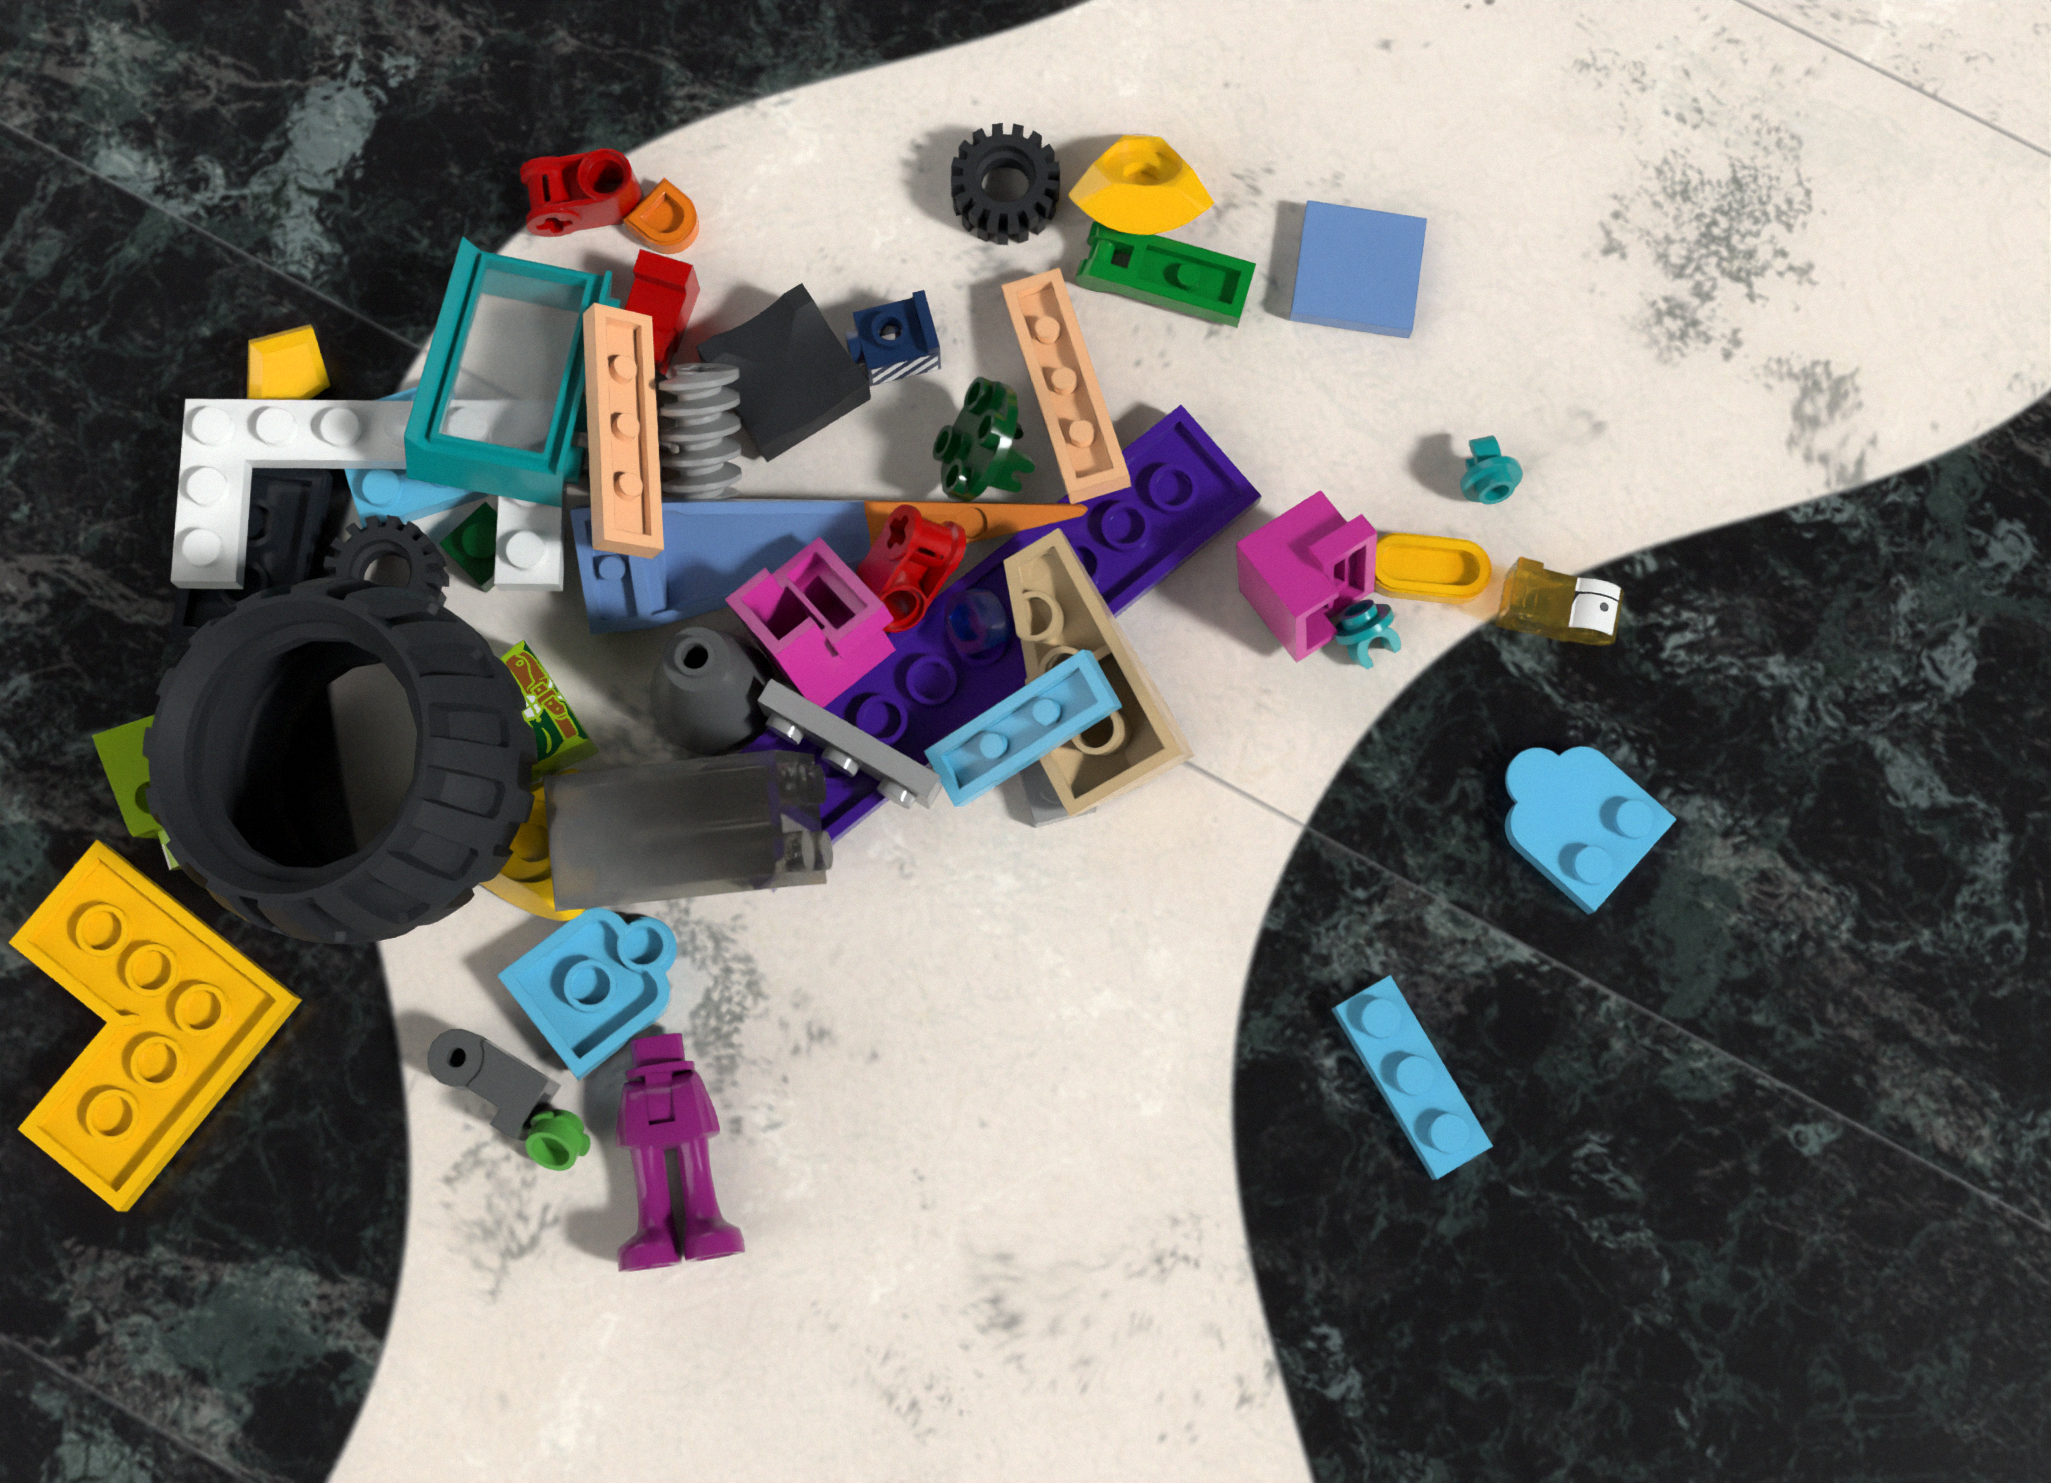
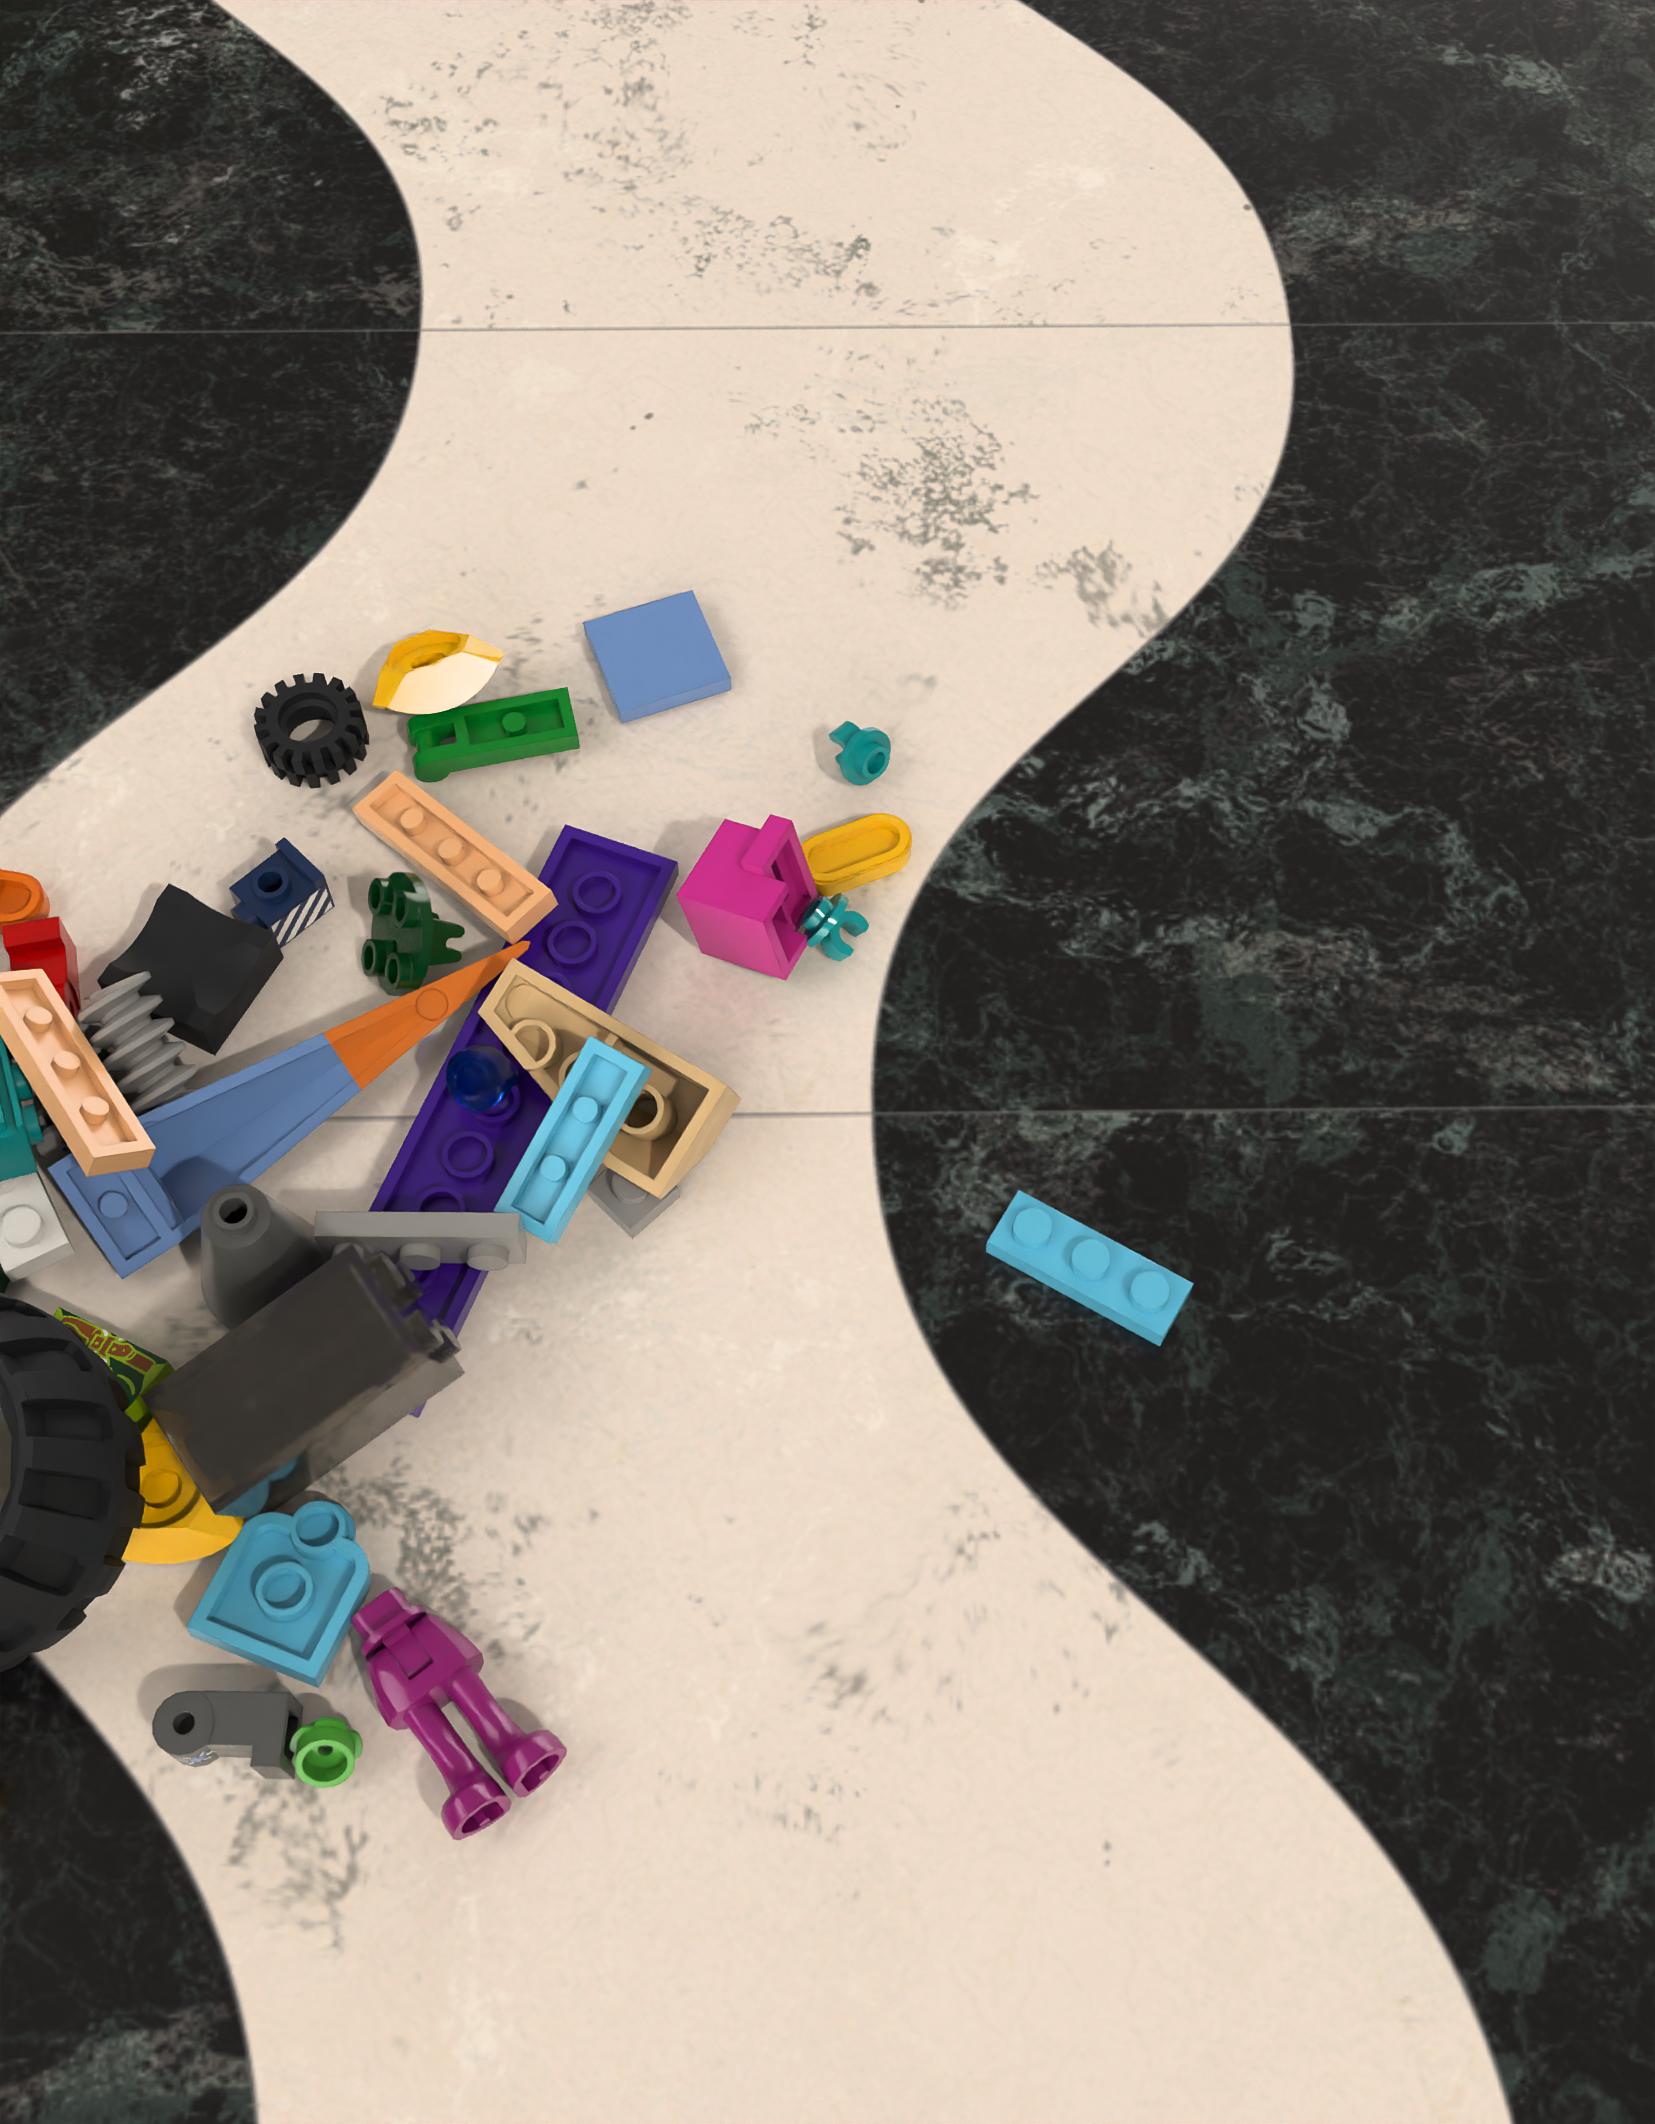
camera: 25 degrees left, 15 degrees down
dark pink plate [725,537,896,708] -> none
red piece [855,504,966,633] -> none
clear yellow leg [1495,556,1624,645] -> none
medium azure plate [1505,746,1676,915] -> none

